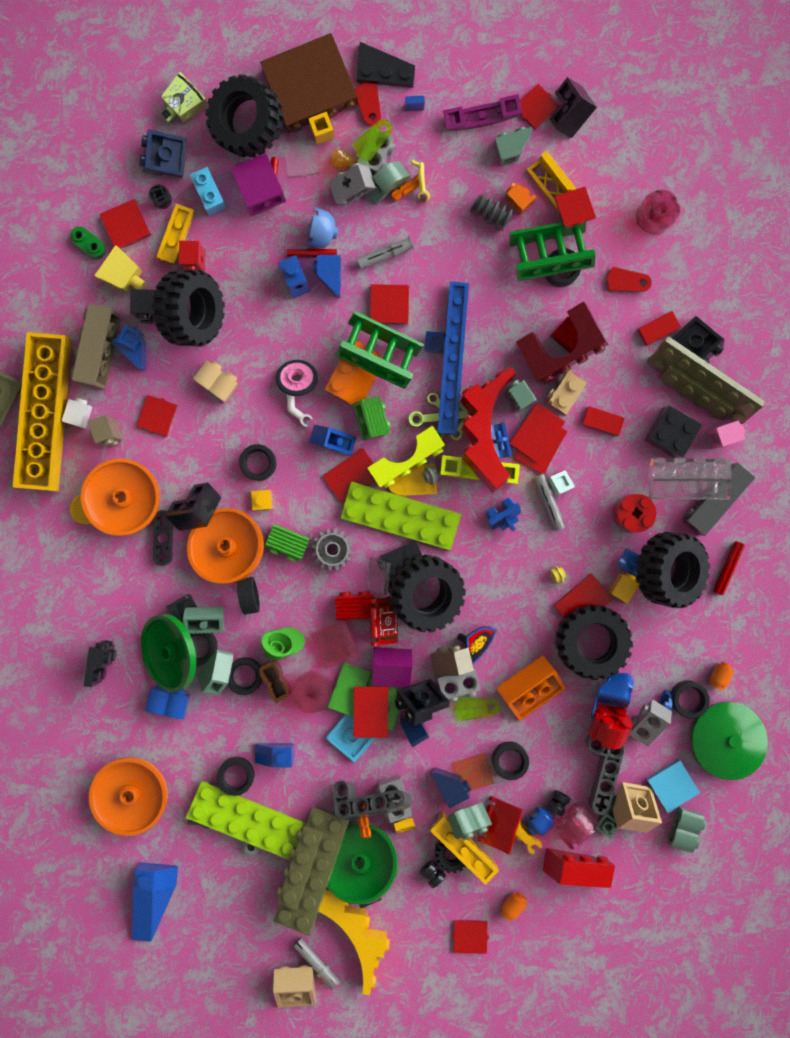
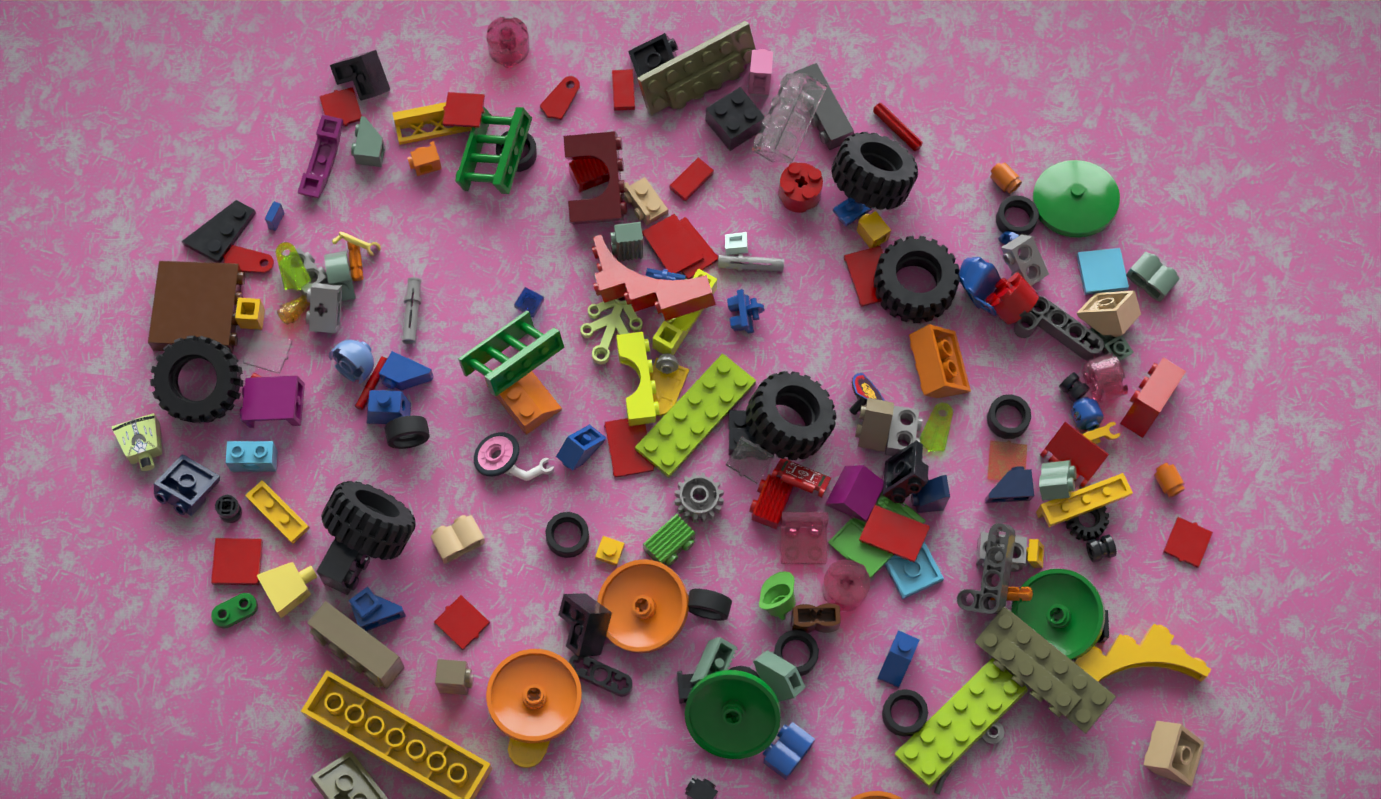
camera: 70 degrees left, 20 degrees down
white brick [62,398,92,429] -> none
red brick [179,241,206,272] -> none
light grey pin [292,937,340,990] -> none
bright green brick [353,396,390,441] -> none
red tile [370,284,409,324] -> none
blue plate [438,281,469,435] -> none
dark grey piece [470,192,513,232] -> none
light yellow plate [550,566,566,584] -> none
none -> black tyre [384,415,430,449]

